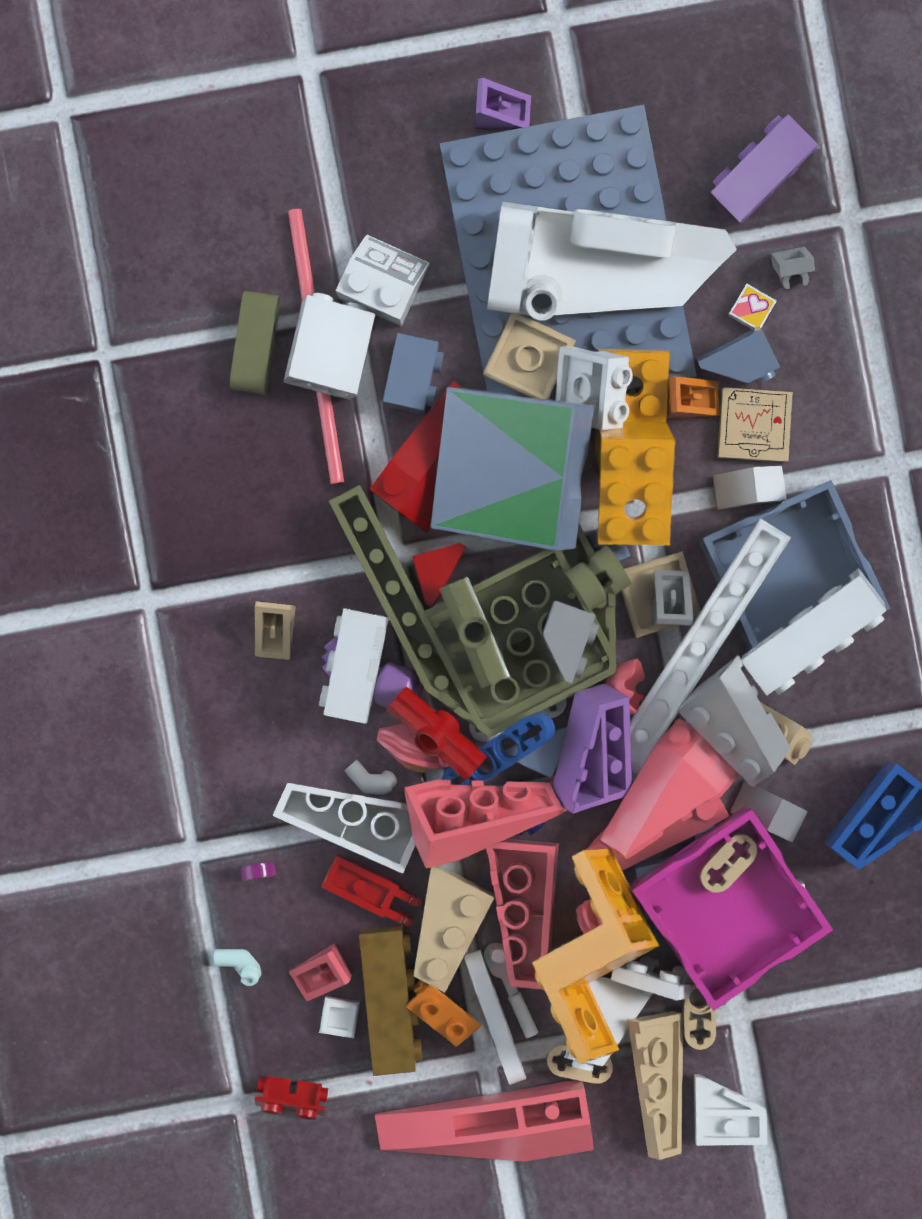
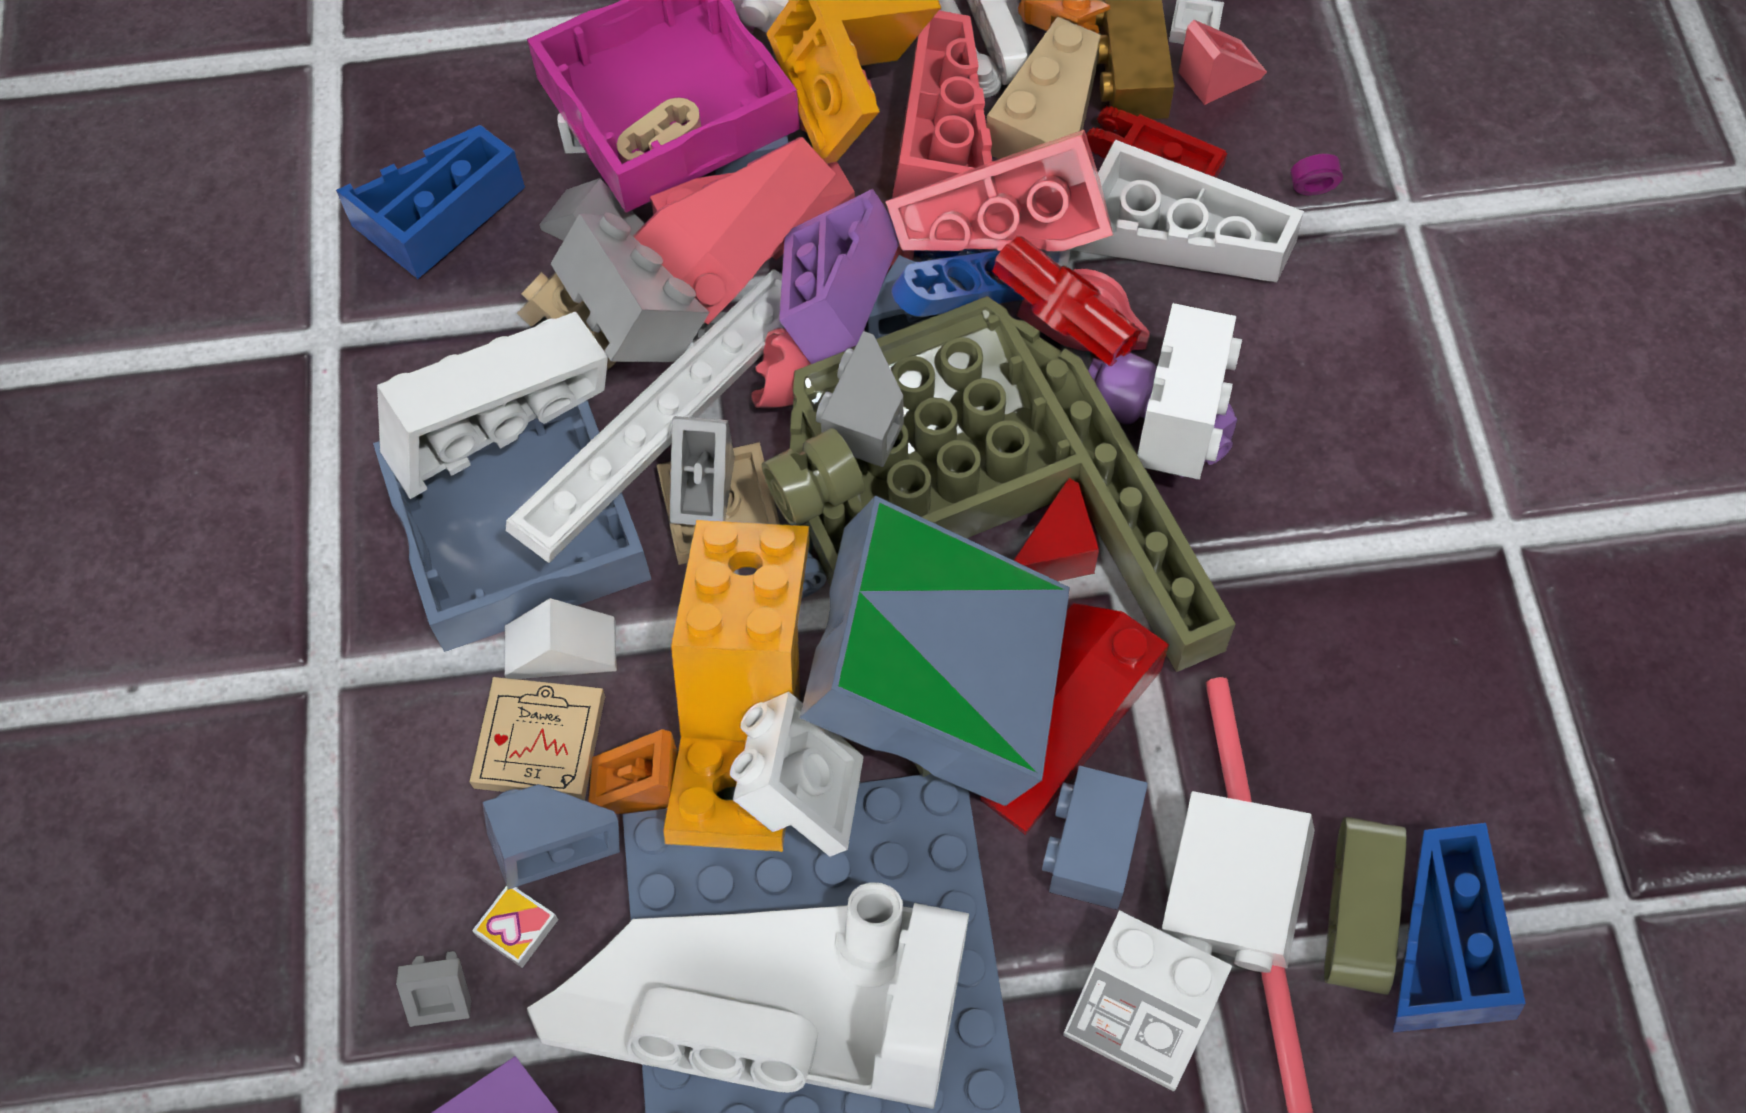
camera: 175 degrees left, 25 degrees down
light aqua arm [214,949,261,986] -> none
tan slope [255,602,296,660] -> none
light grey arm [344,760,397,795] -> none
olive piece [440,577,510,688] -> none
tan tile [482,313,576,399] -> none
none -> blue wedge [1393,823,1526,1033]

